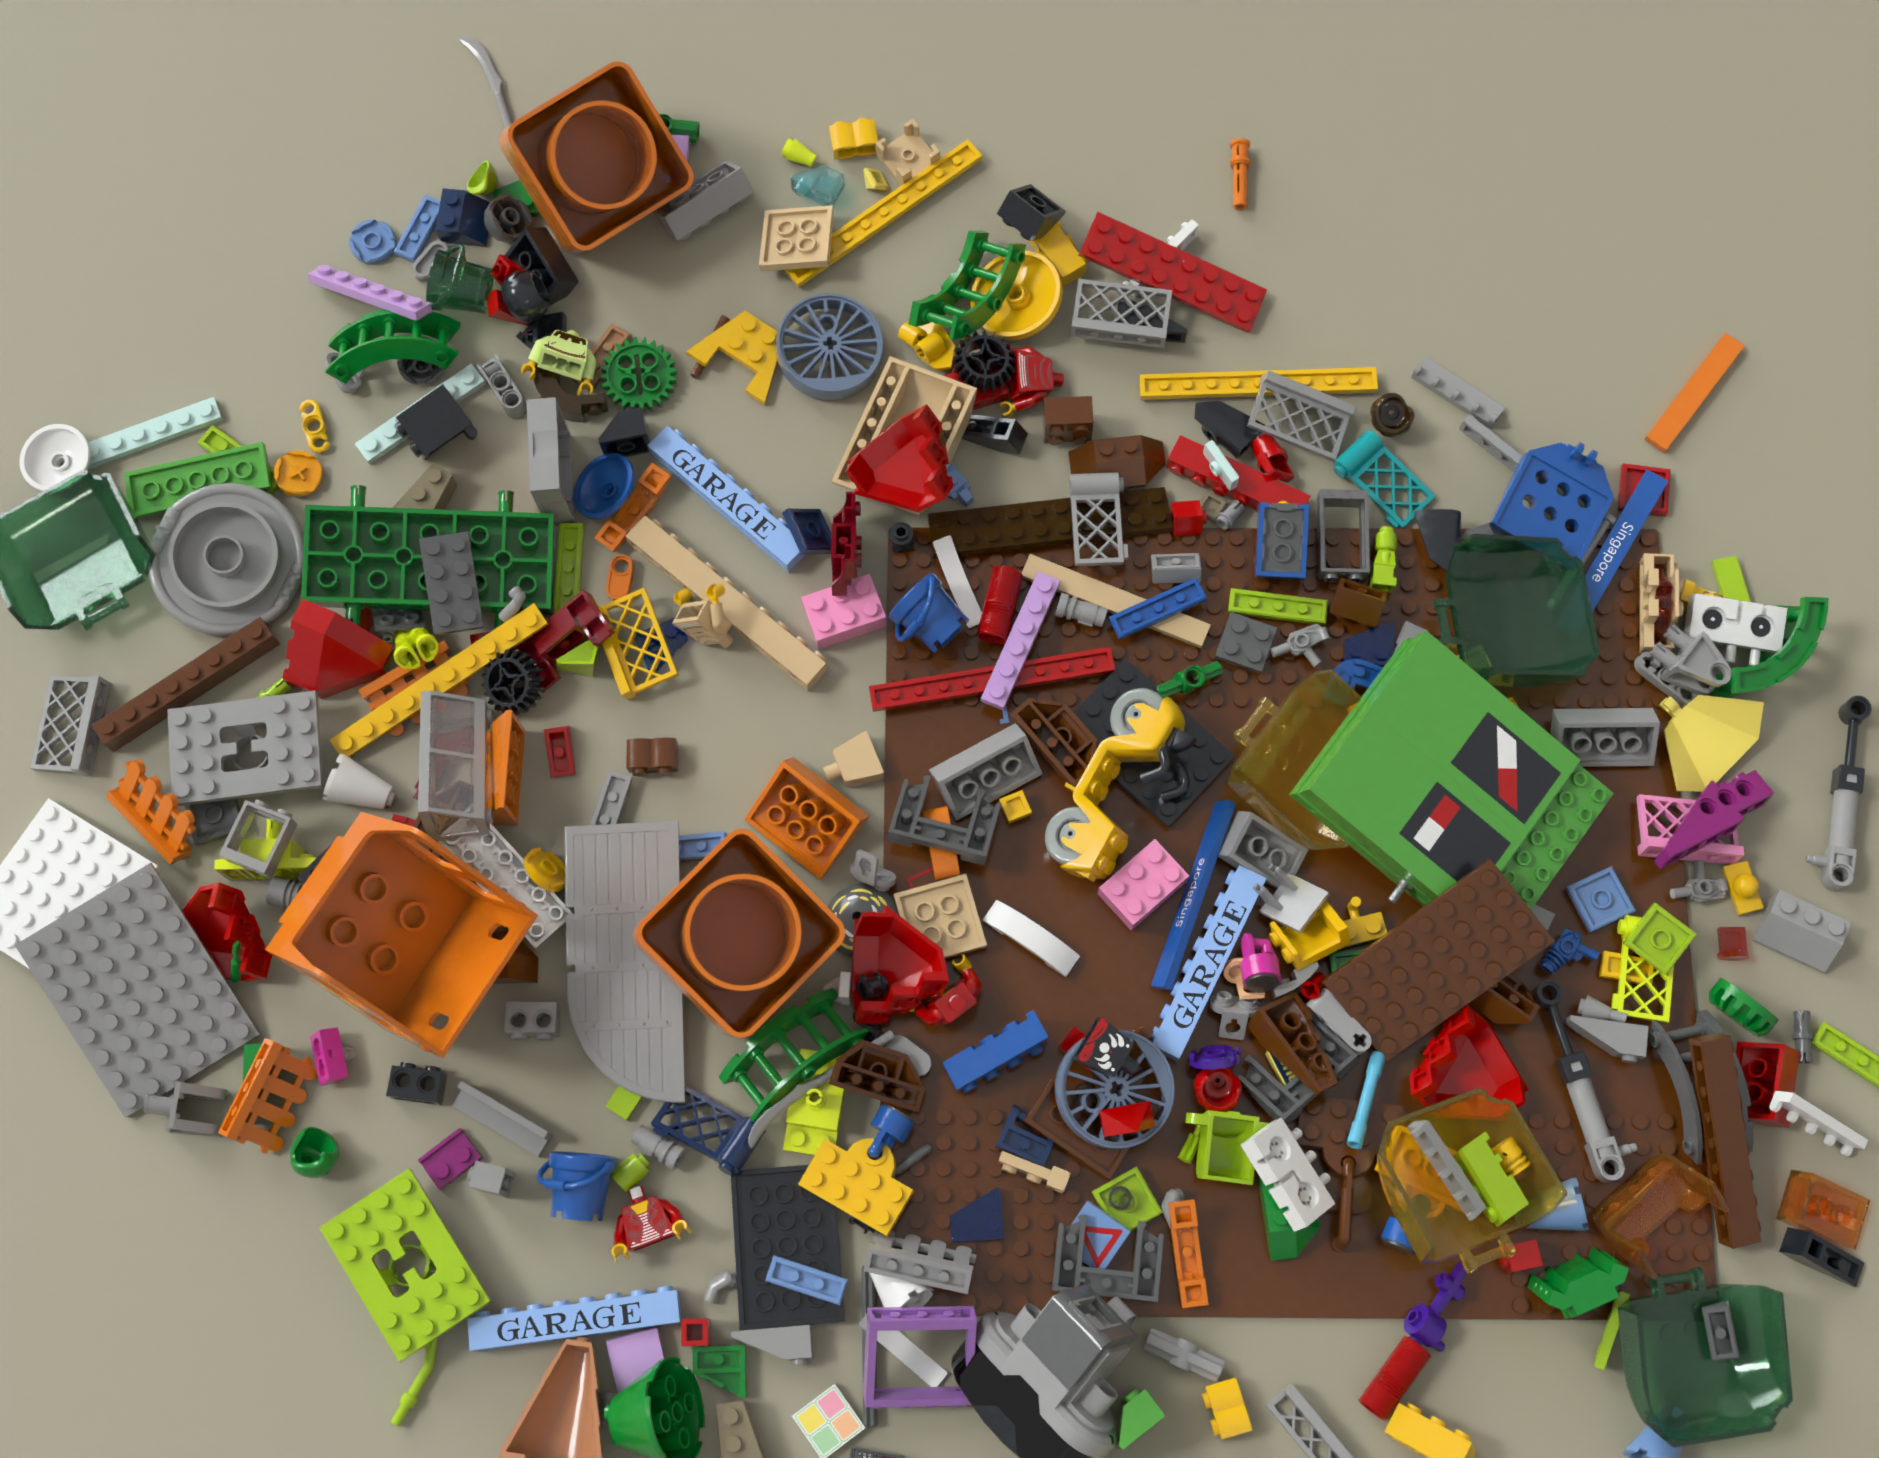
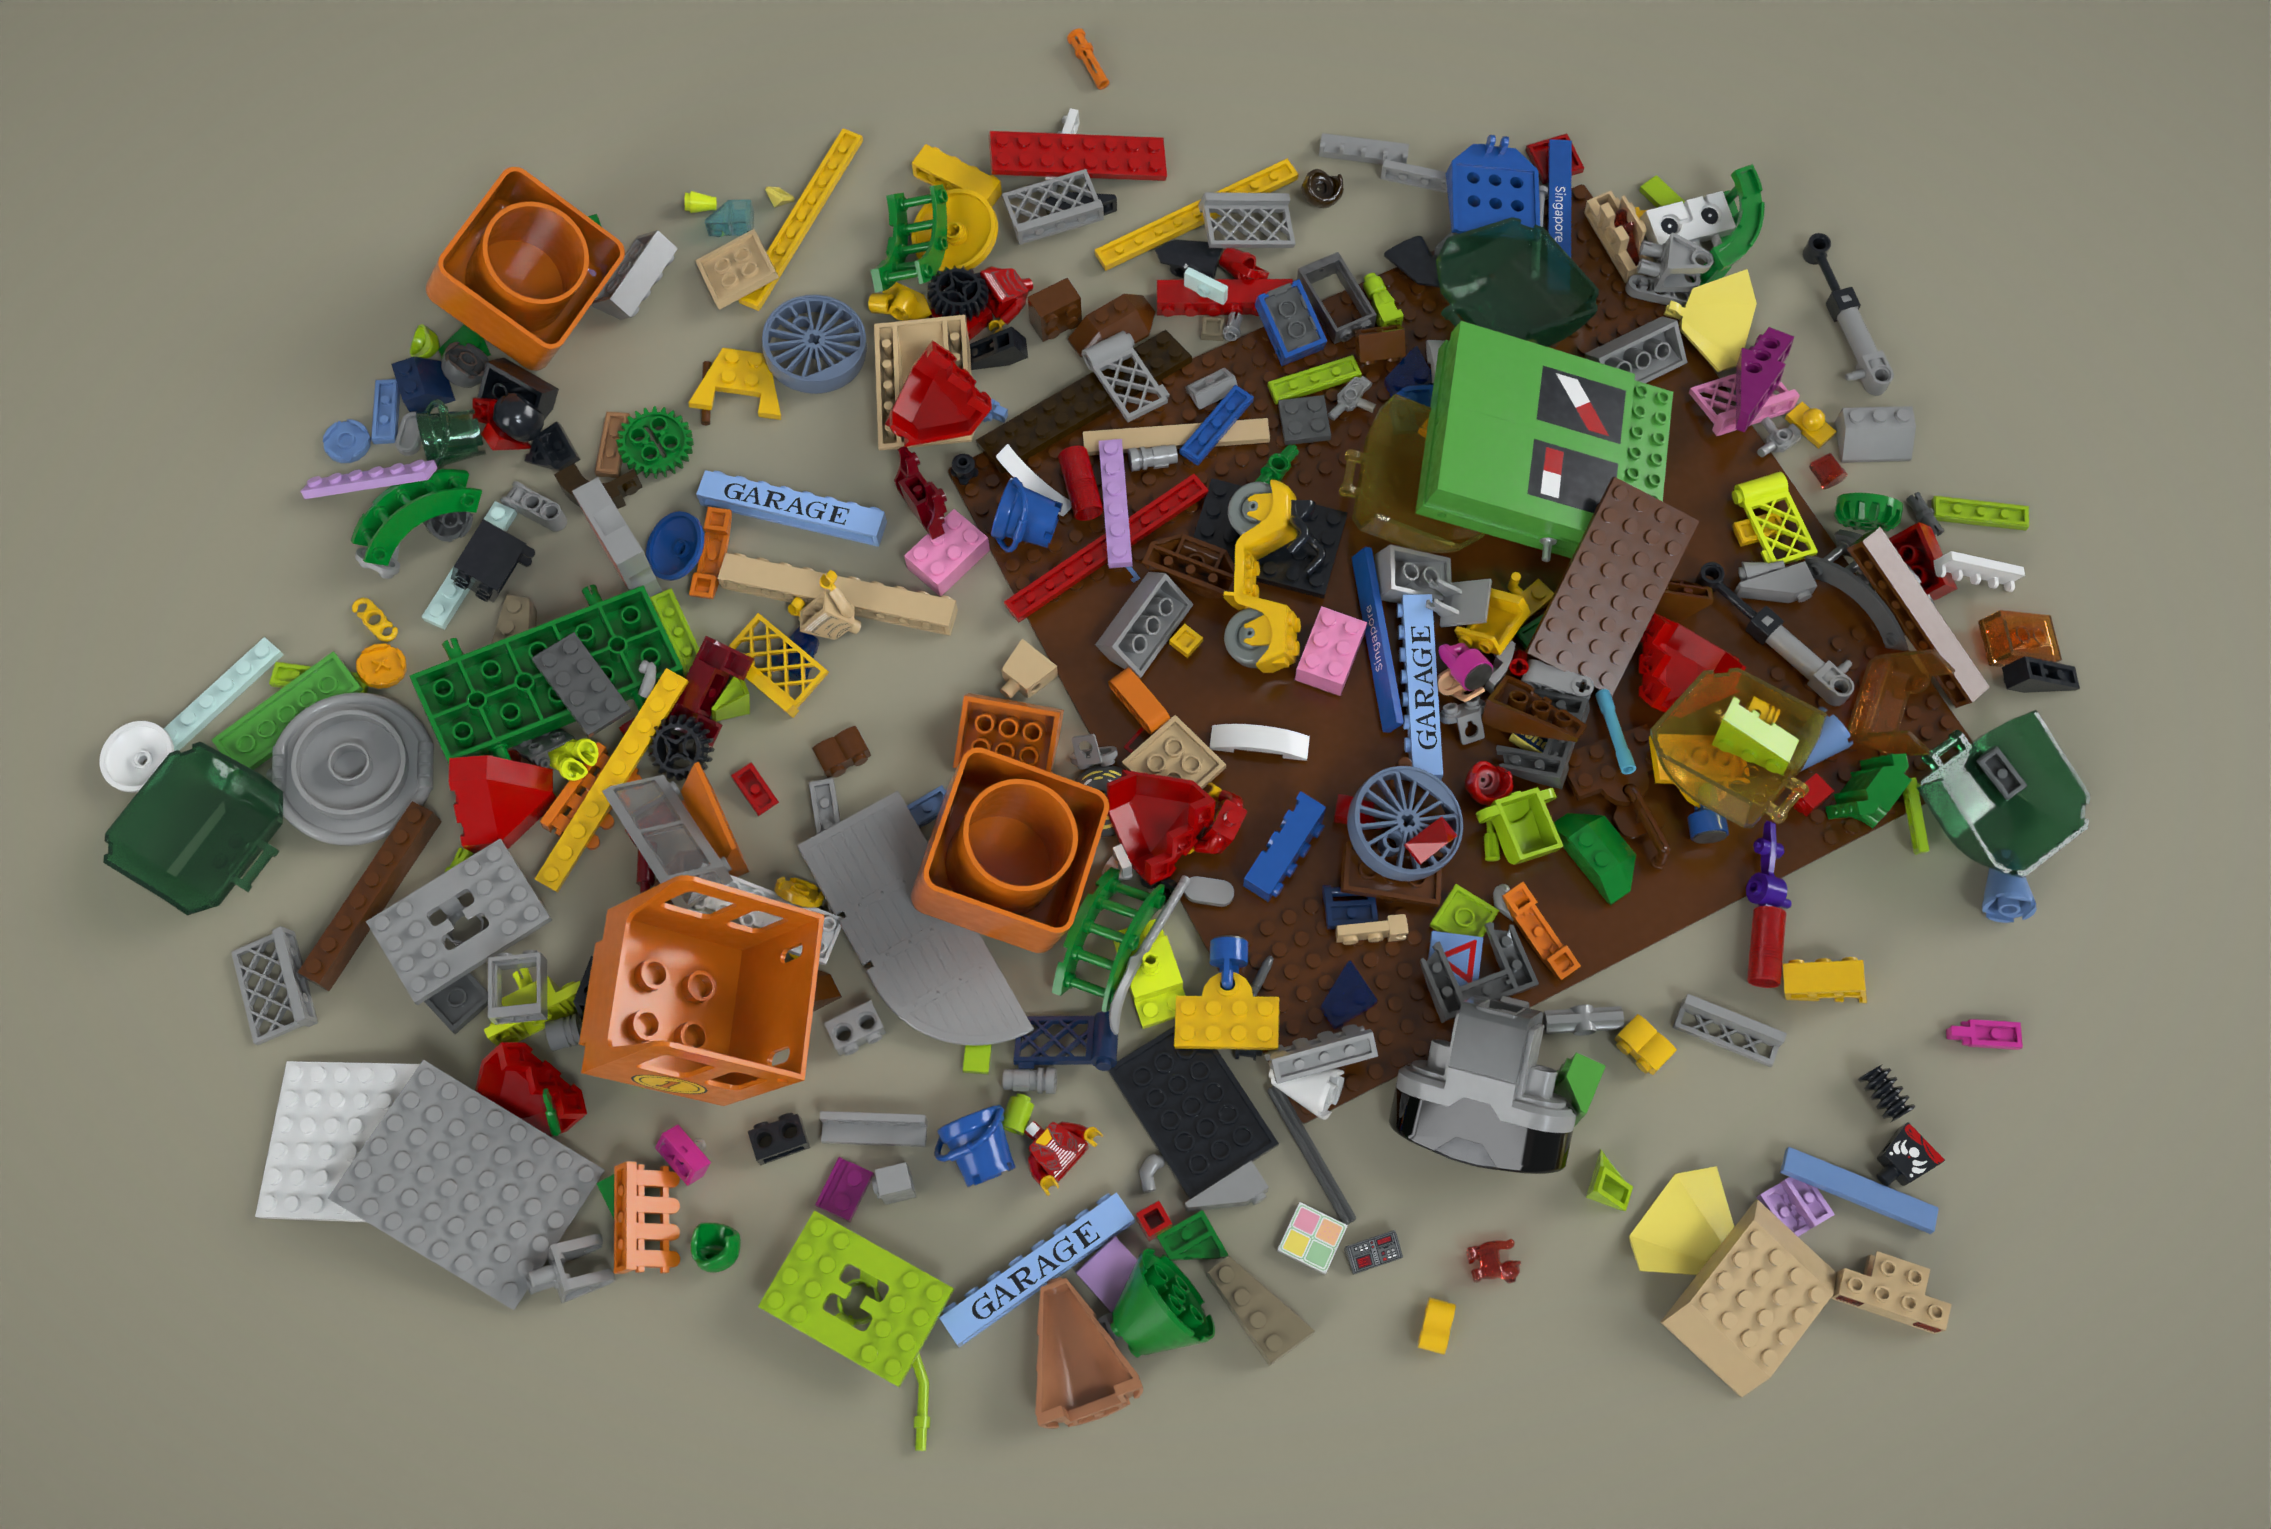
camera: 30 degrees left, 5 degrees down
orange fence [106,759,196,865] -> none
white cone [322,754,396,809] -> none
light grey piece [459,37,512,129] -> none
yellowish green torso [521,330,596,395] -> none
black slope [598,407,651,457] -> none
orange piece [606,554,634,601] -> none
medium blue tile [765,1255,848,1306] -> none
dark blue tile [782,508,832,554] -> none
yellow brick [829,118,878,159] -> none
reddish brown wedge [829,1040,926,1112] -> none
black brick [856,972,889,1001] -> none
white sticker [859,1314,947,1387] -> none
medium lavender window [863,1306,977,1409] -> none
tan panel [875,118,940,186] -> none
dark grey wedge [888,775,1001,866] -> none
black slope [997,184,1066,241] -> none
torso [1071,1017,1139,1077] -> none
clear smoke bush [1108,1186,1132,1211] -> none
red brick [1170,500,1207,536] -> none
dark purple tile [1189,1045,1241,1069] -> none
white piece [1241,1117,1335,1232] -> none
teal piece [1333,430,1435,528] -> none
light grey hinge [1407,1120,1487,1221] -> none
blue piece [1540,928,1600,975] -> none
medium blue tile [1565,866,1636,933] -> none
lime tile [1623,903,1697,975] -> none
orange tile [1644,333,1745,453] -> none

